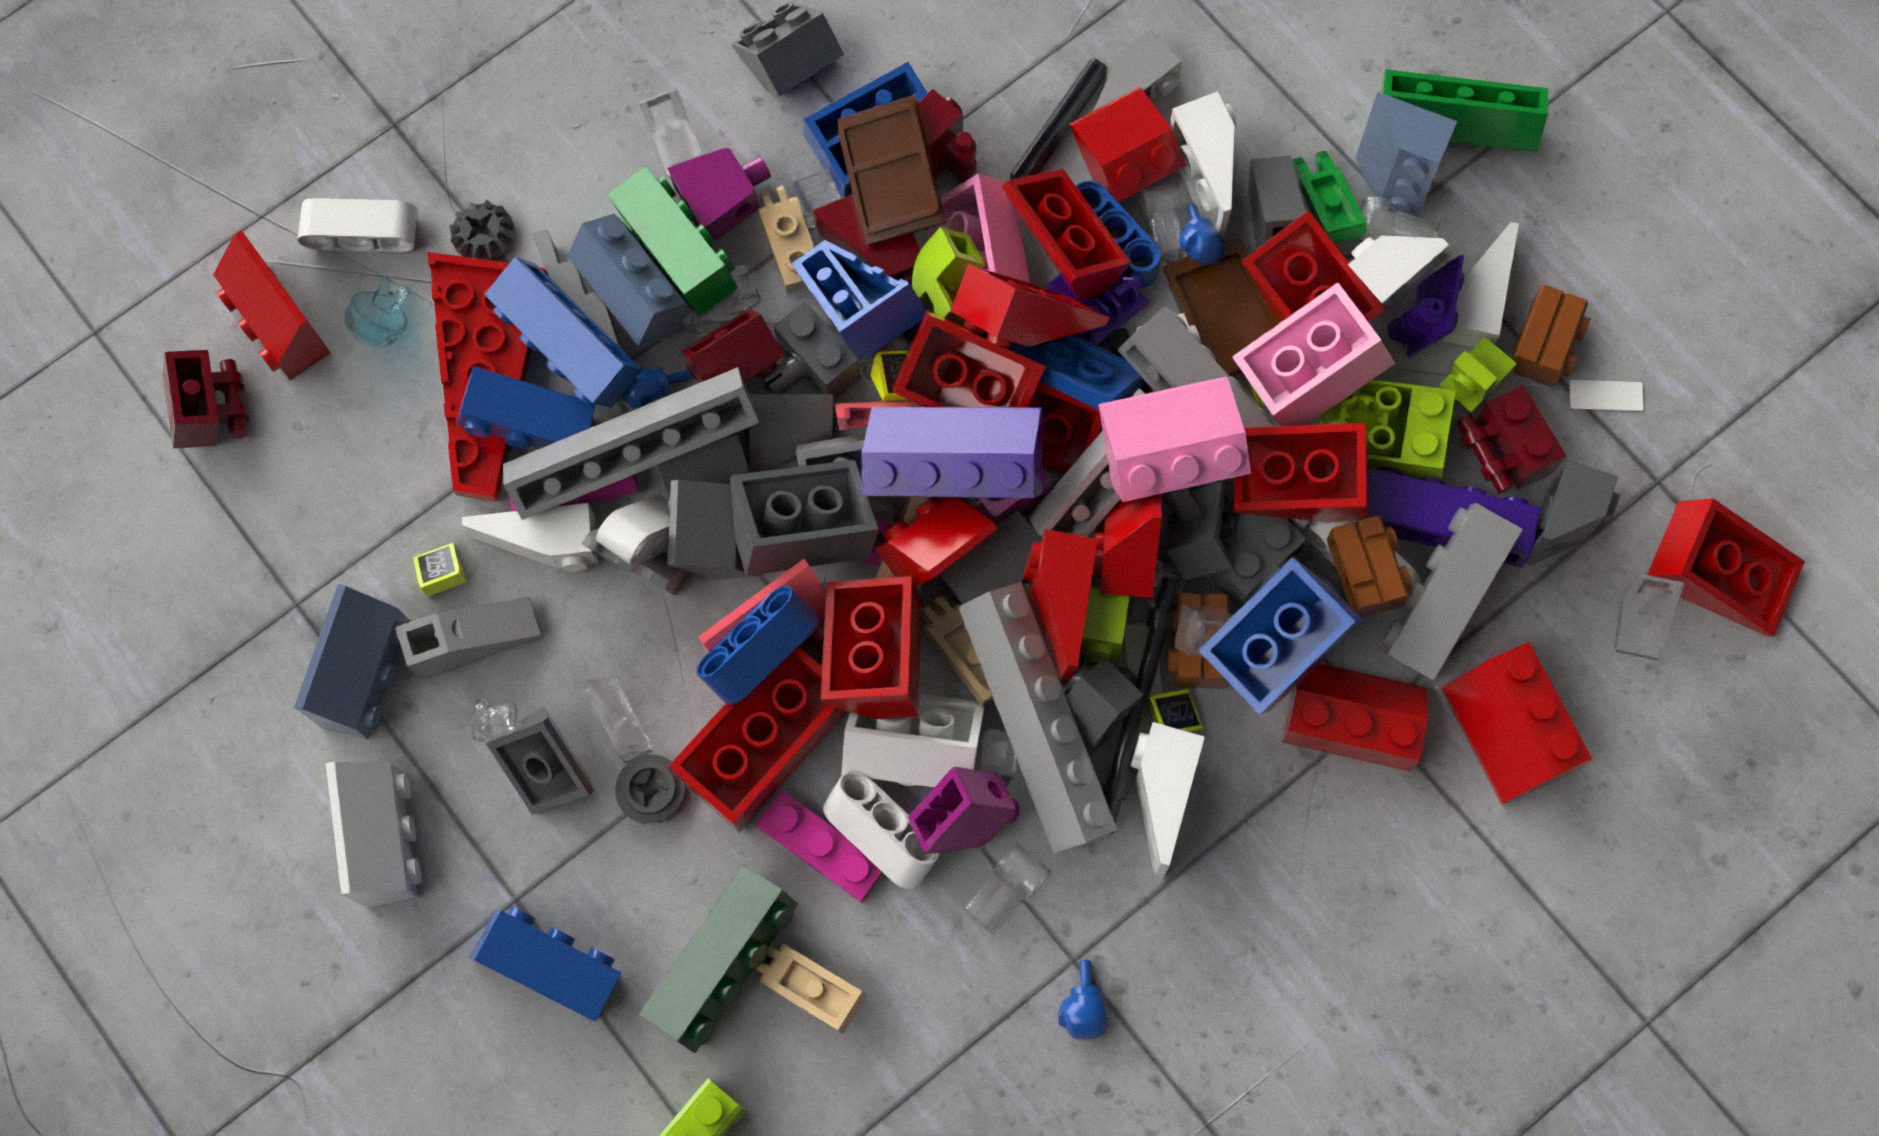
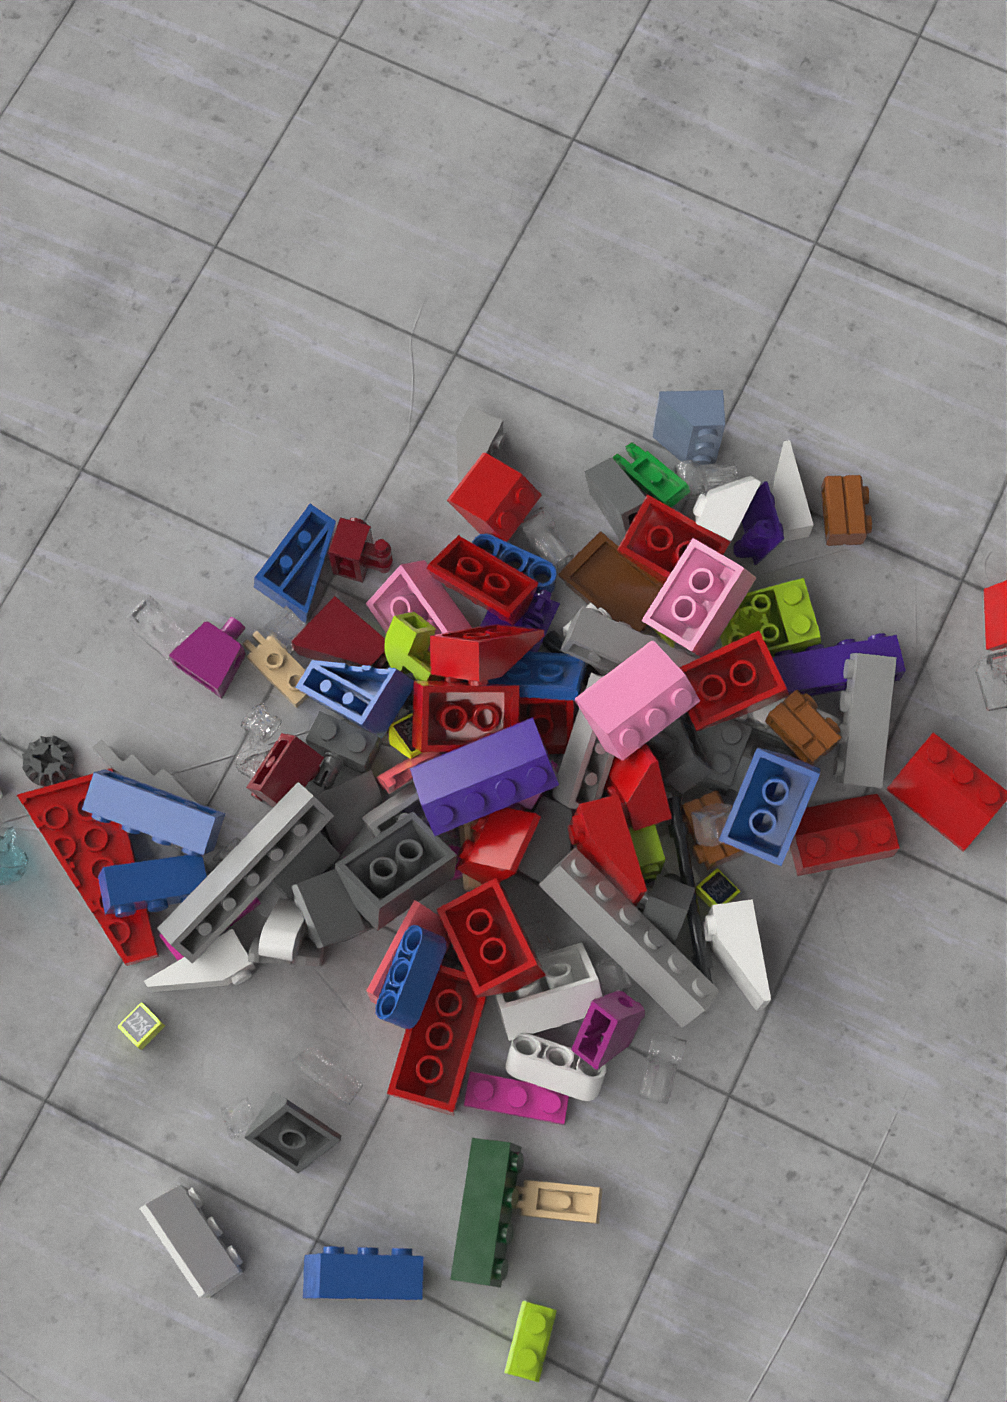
camera: 30 degrees left, 0 degrees up
sand blue slope [294,584,409,739] -> none
light grey slope [395,597,542,679] -> none
sand blue slope [568,214,703,346] -> none
brick [607,166,739,317] -> none
dark grey gear [615,754,685,824] -> none
blue piece [622,367,691,409] -> none
dark grey slope [732,2,844,96] -> none
reddish brown piece [837,95,946,246] -> none
tan hinge [921,596,994,706] -> none
black axle [1010,58,1108,180] -> none
blue piece [1058,960,1107,1040] -> none
white slope [1170,91,1237,242] -> none
blue piece [1179,203,1225,266] -> none
green brick [1380,69,1548,152] -> none
lime brick [1439,337,1517,414] -> none
dark red brick [1456,385,1567,494] -> none
dark grey slope [1525,460,1620,566] -> none
white sticker [1570,380,1644,411] -> none

